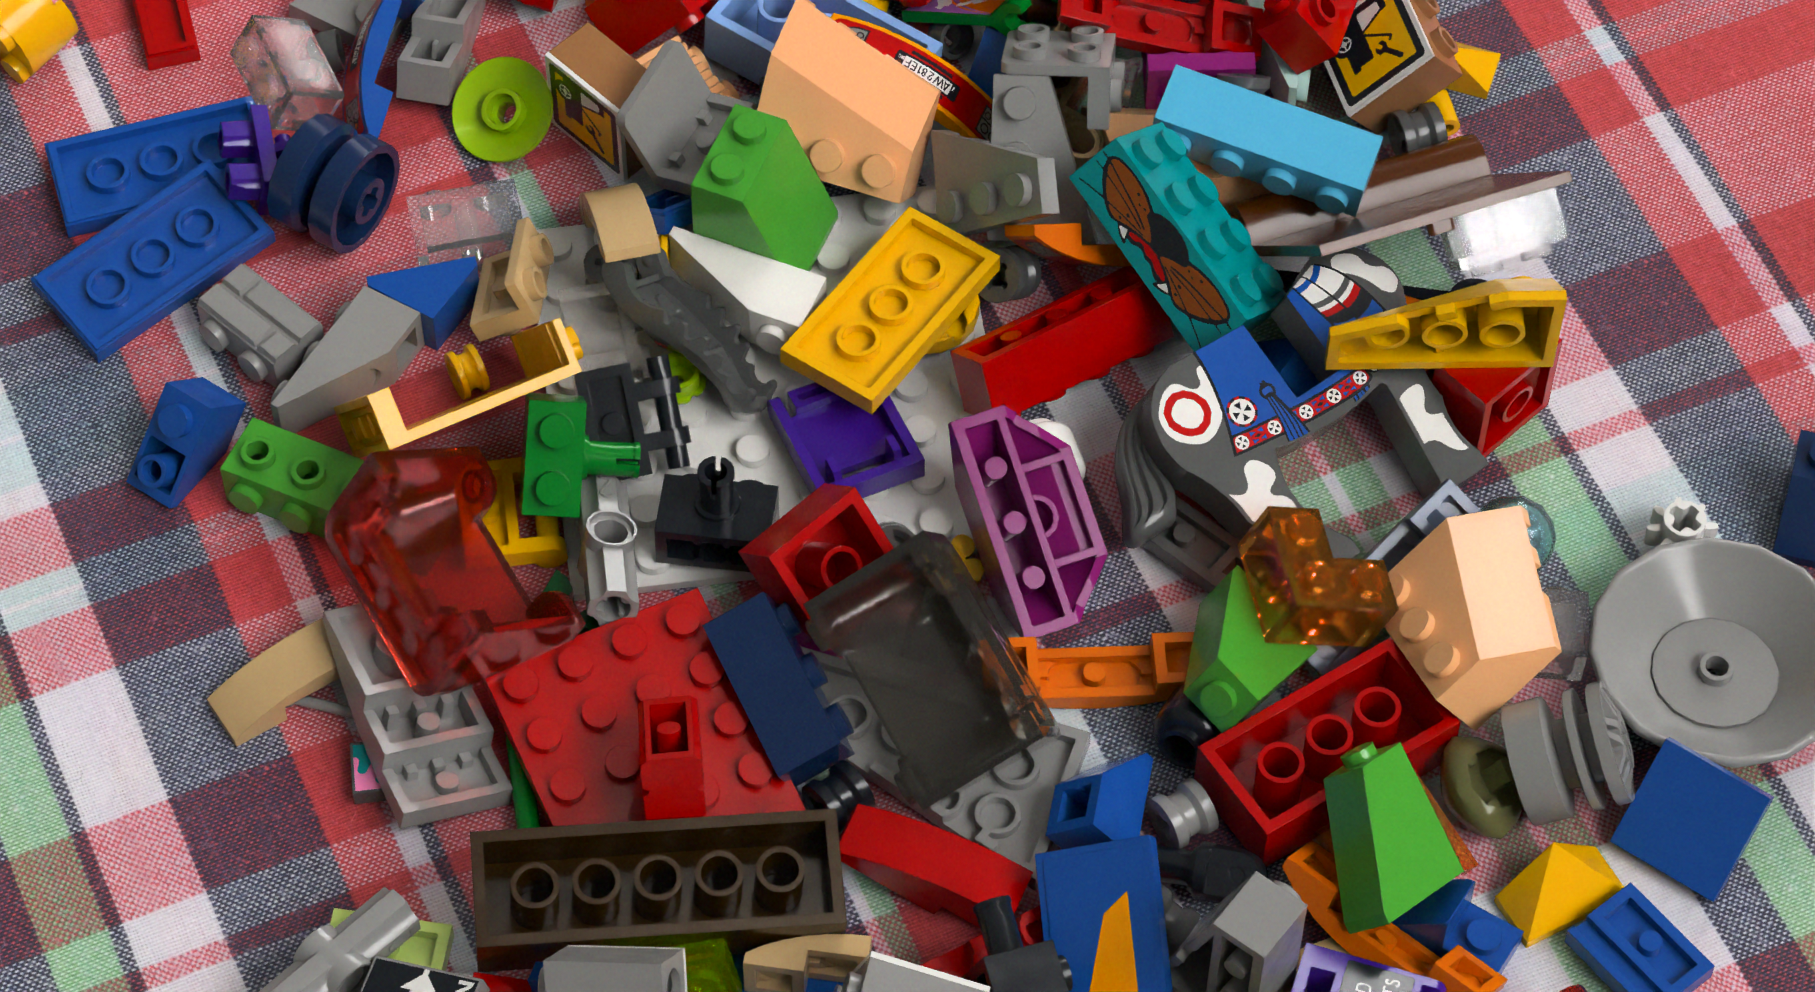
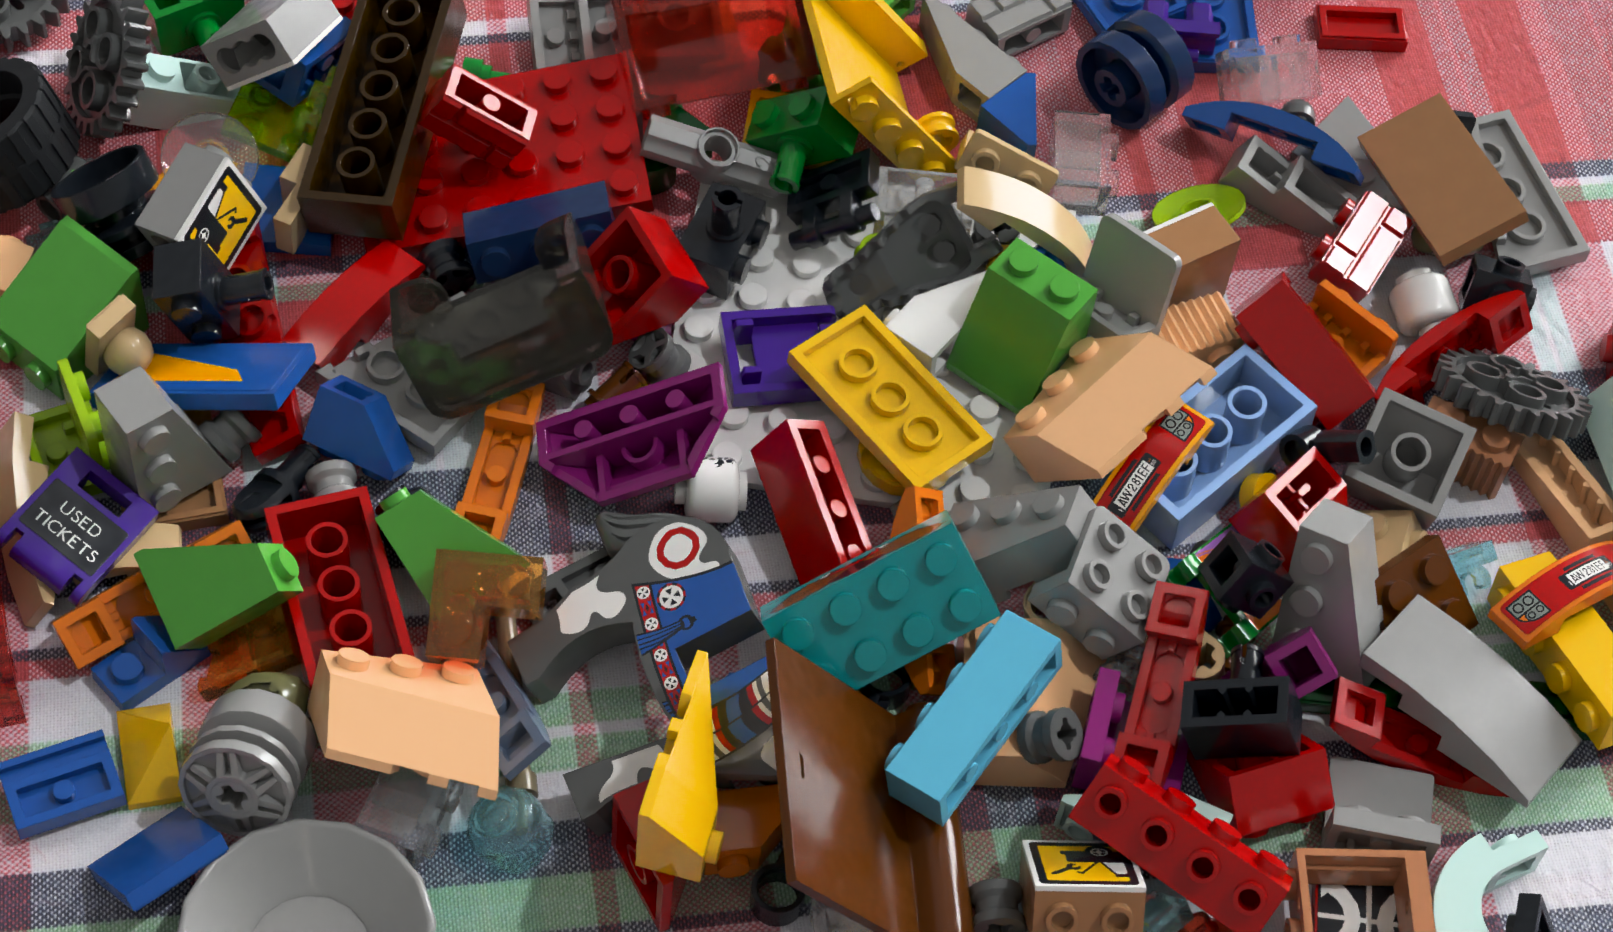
camera: 100 degrees right, 0 degrees up
light grey wing [931,130,1060,236] -> none

